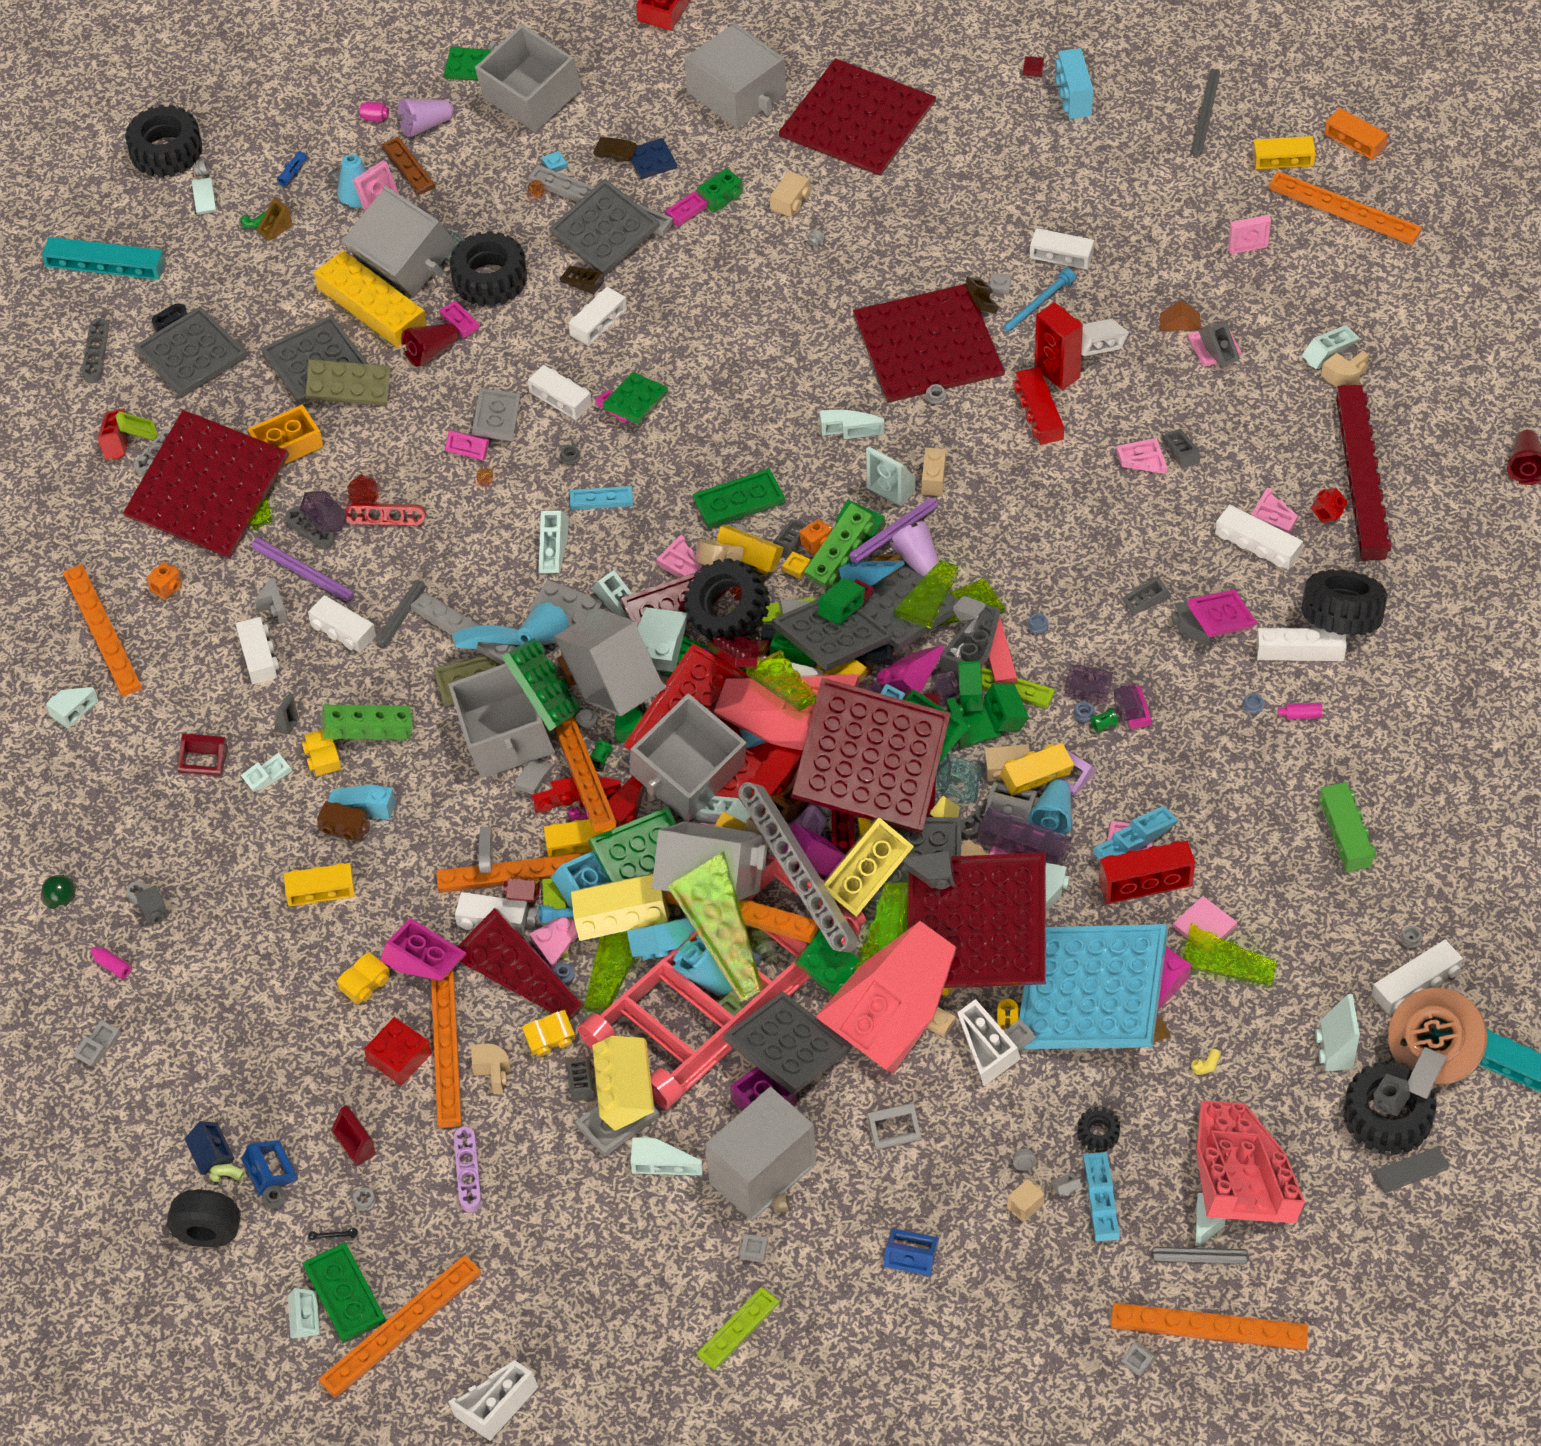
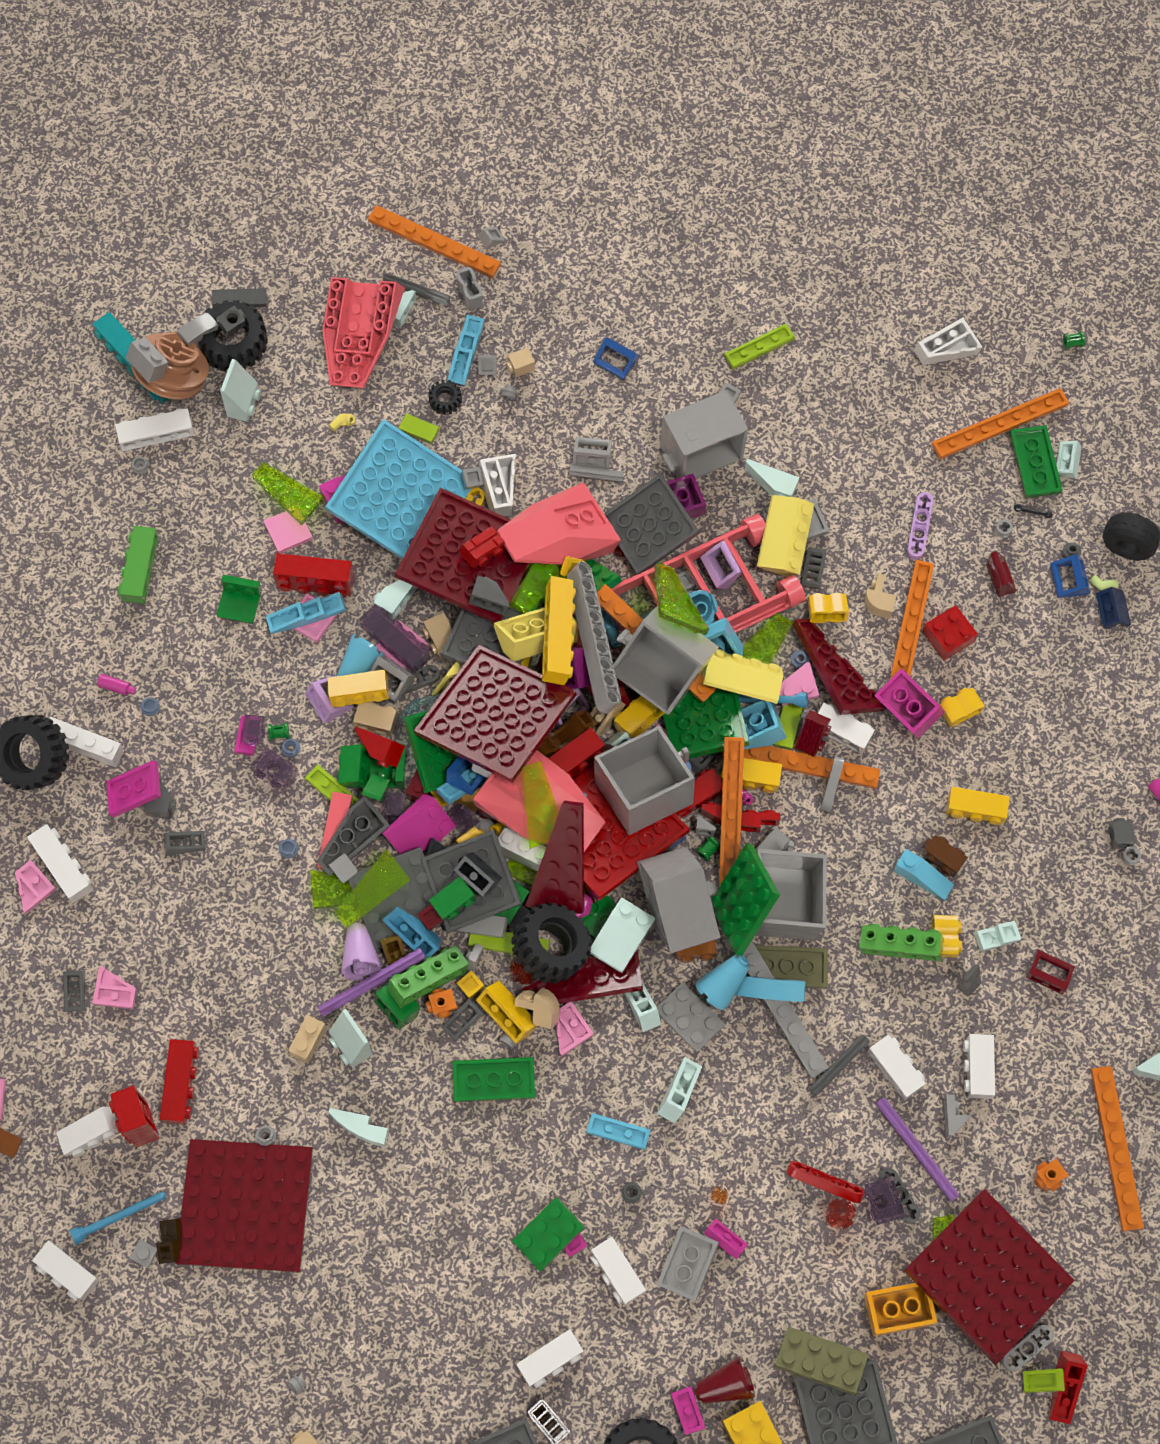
camera: 165 degrees left, 15 degrees up
none -> light grey brick [126,337,169,383]
none -> green bracket [216,574,262,624]
none -> red slope [354,726,405,768]
none -> lime tile [398,413,440,445]
none -> black brick [453,852,502,897]
none -> light grey brick [457,267,483,311]
none -> red brick [459,526,505,569]
none -> light grey plate [465,944,483,972]
none -> yellow brick [542,576,576,685]
none -> yellow plate [560,556,584,577]
none -> light grey axle [569,465,624,482]
none -> light grey slope [695,815,716,837]
none -> lavender tile [700,541,742,590]

